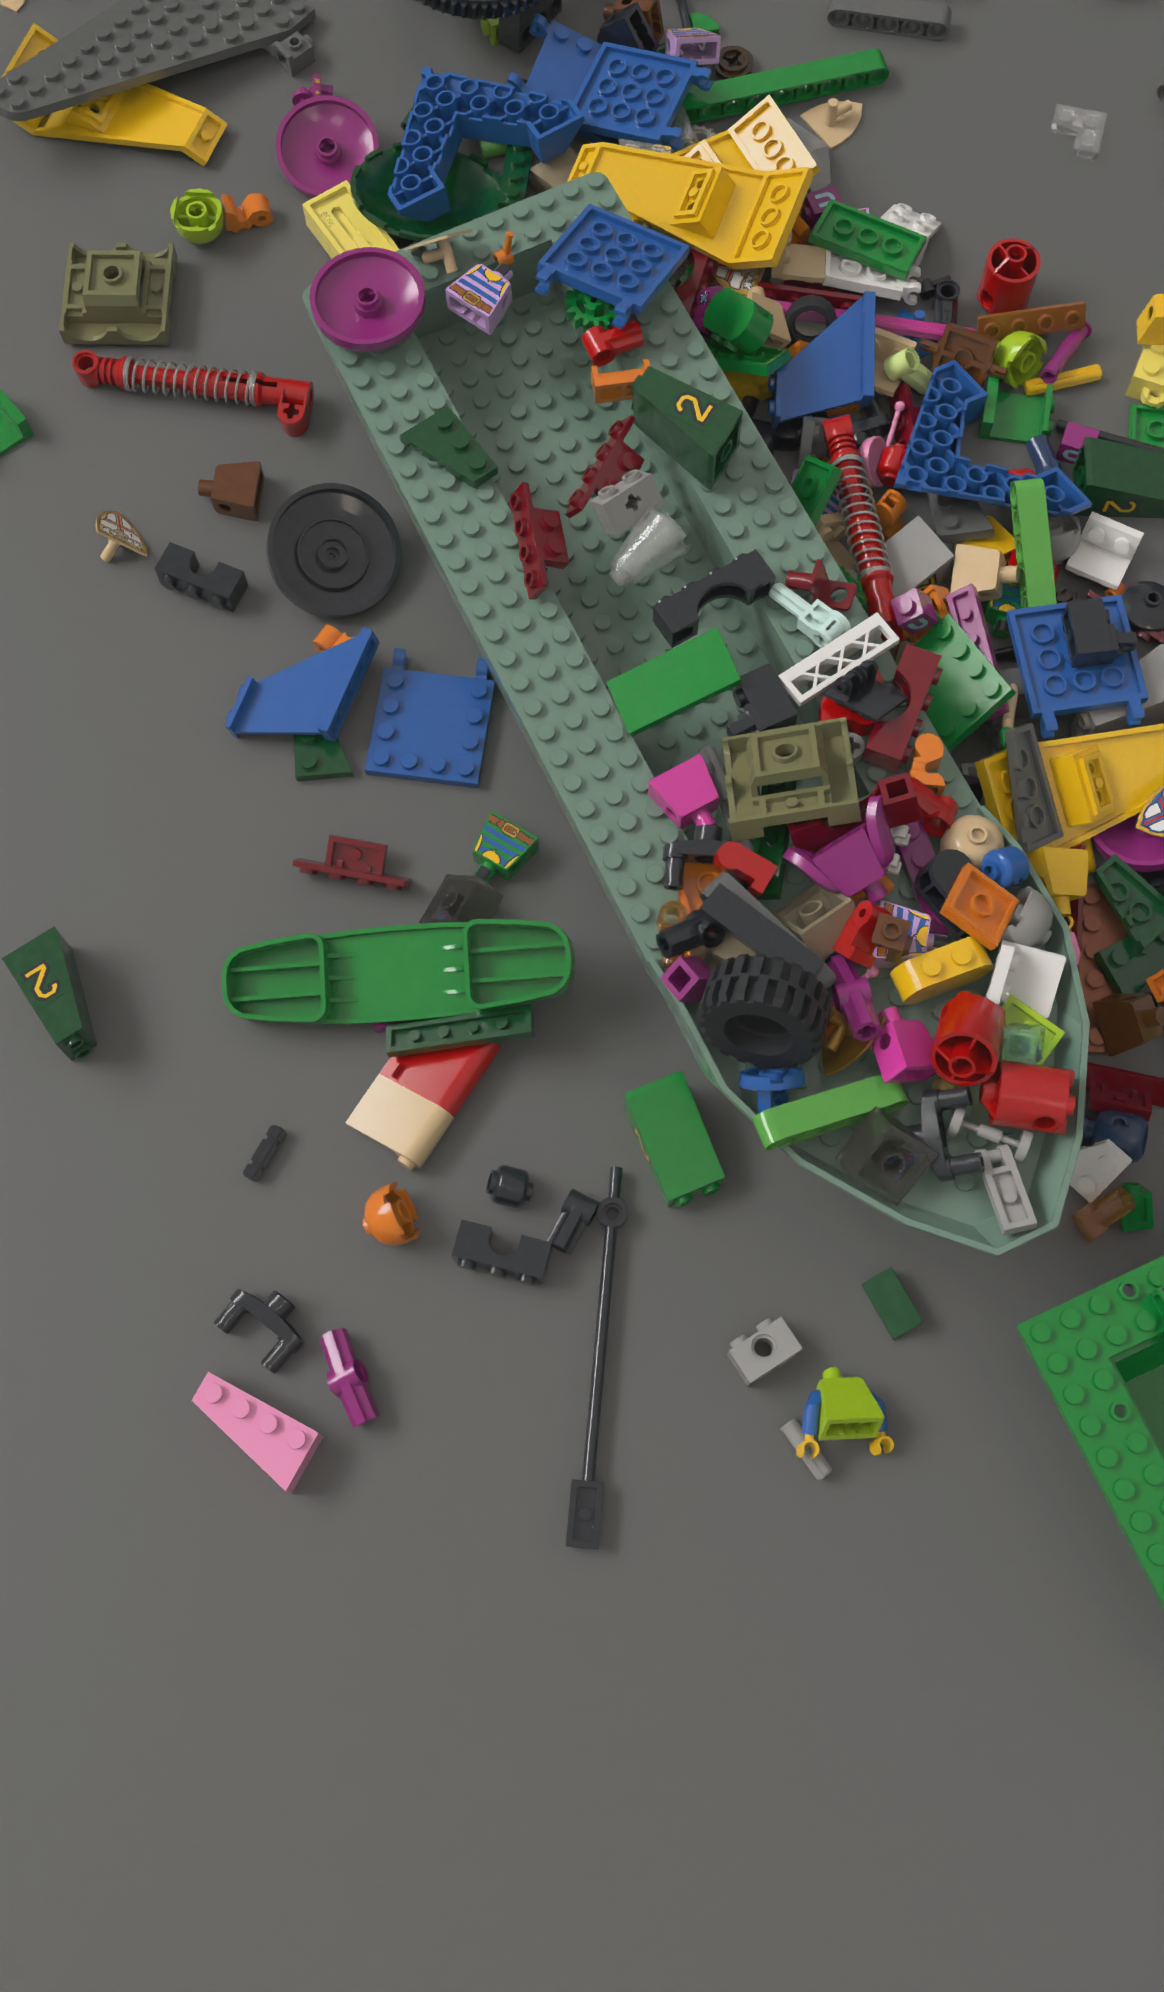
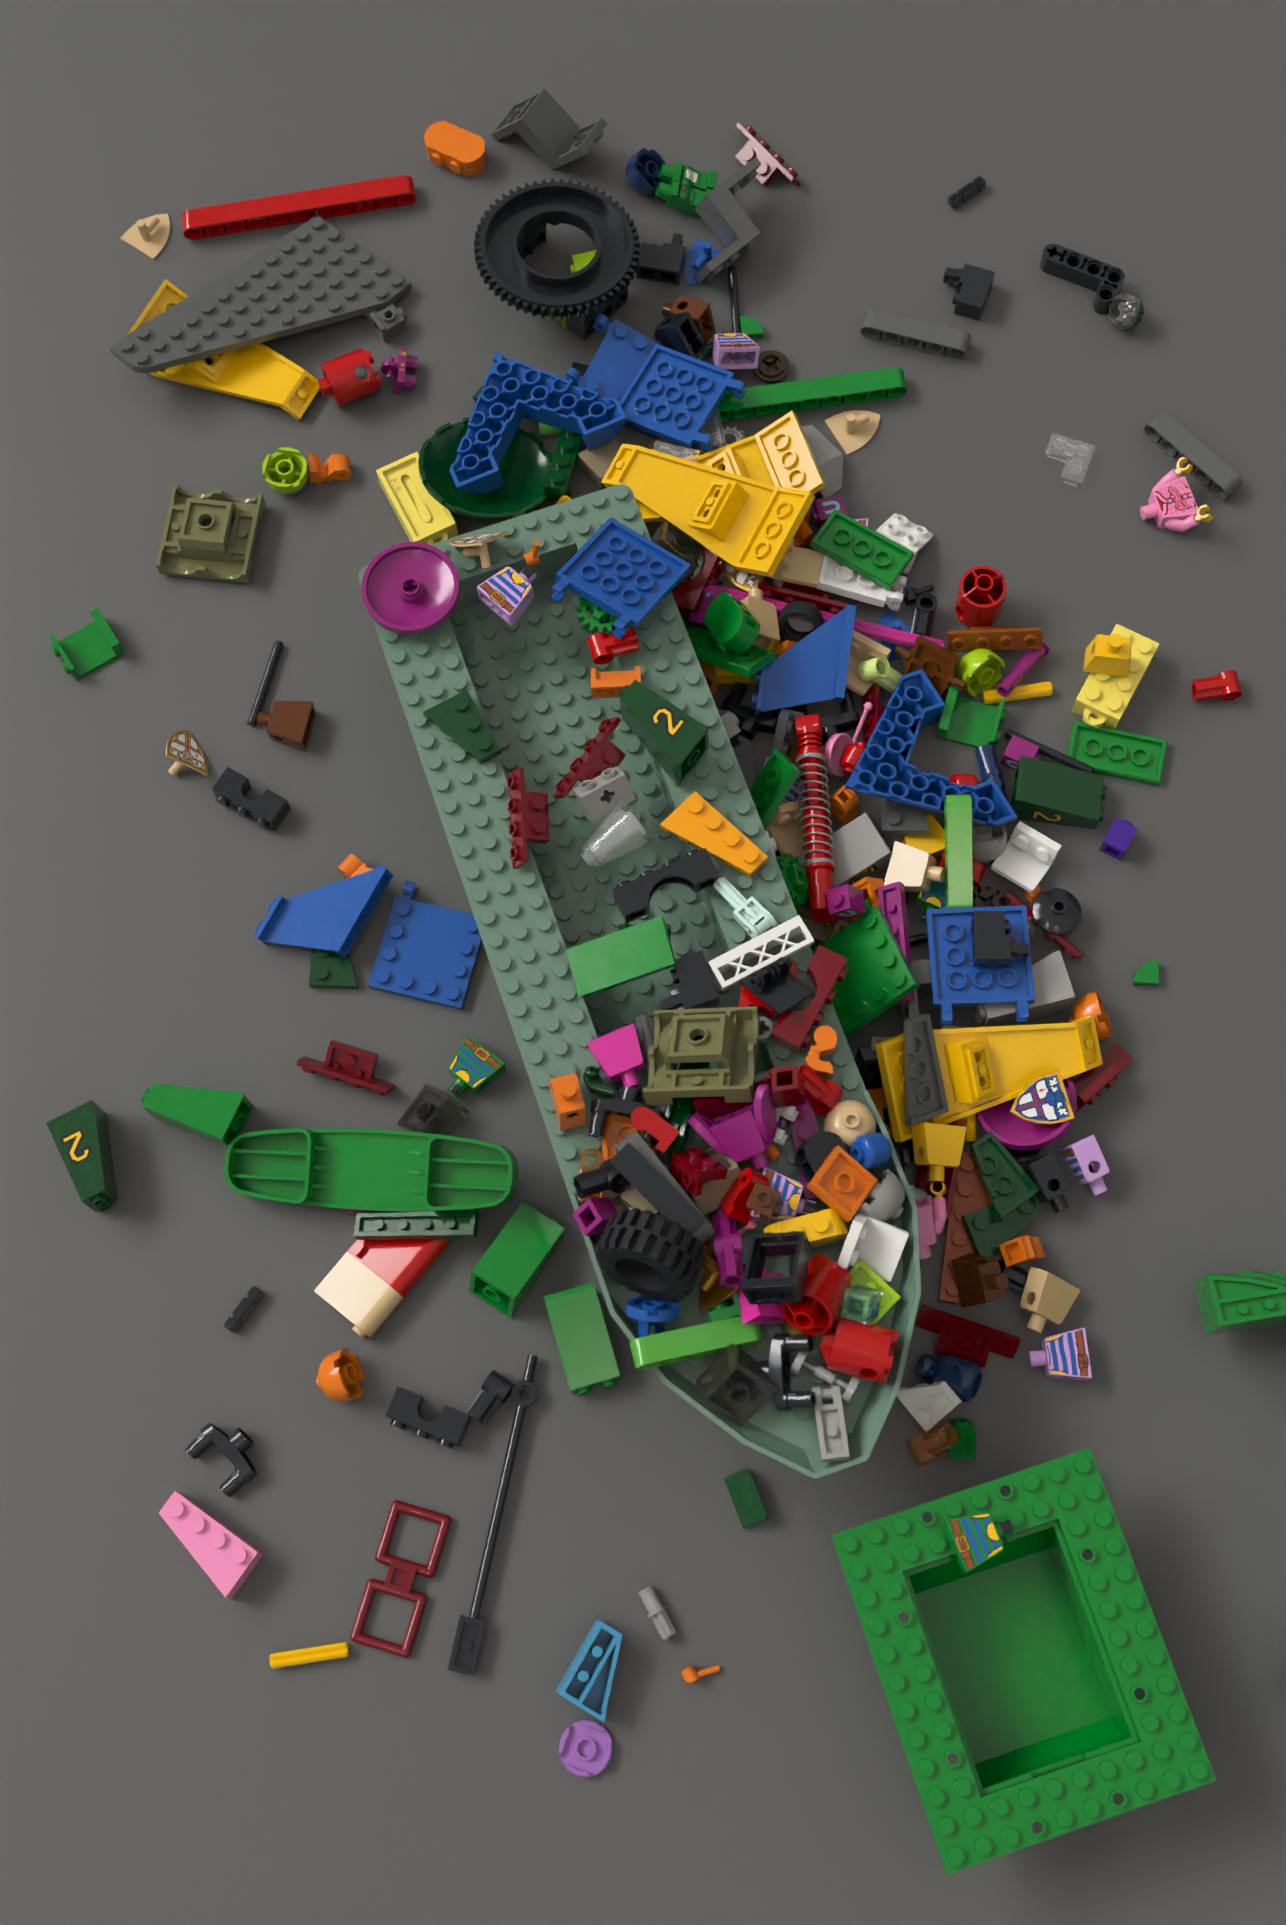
camera: 10 degrees right, 0 degrees up
red piece [72,350,314,437] -> none
black container [266,483,401,619] -> none
magenta dish [276,95,379,198] -> none
magenta piece [320,1328,380,1428] -> none
black head [486,1165,534,1208] -> none
light grey brick [727,1316,803,1387] -> none
dark red bracket [785,560,857,611] -> none
lime torso [796,1367,894,1459] -> none
tan piece [999,683,1018,748] -> none
none -> green slope [141,1083,254,1148]
none -> black bar [247,640,283,727]
none -> yellow axle [270,1642,349,1669]
none -> red cylinder [318,348,383,407]
none -> dark red bar [350,1500,451,1658]
none -> green slope [469,1202,565,1318]
none -> orange torso [548,1073,586,1131]
none -> dark azure wedge [555,1618,623,1722]
none -> medium lavender tile [559,1720,613,1777]
none -> dark green arm [583,1066,616,1099]
none -> light orange wing [660,791,768,877]
none -> dark red bracket [669,1147,727,1196]
none -> orange hand [681,1665,720,1684]
none -> green bracket [709,1291,741,1322]
none -> black window [741,1231,813,1305]

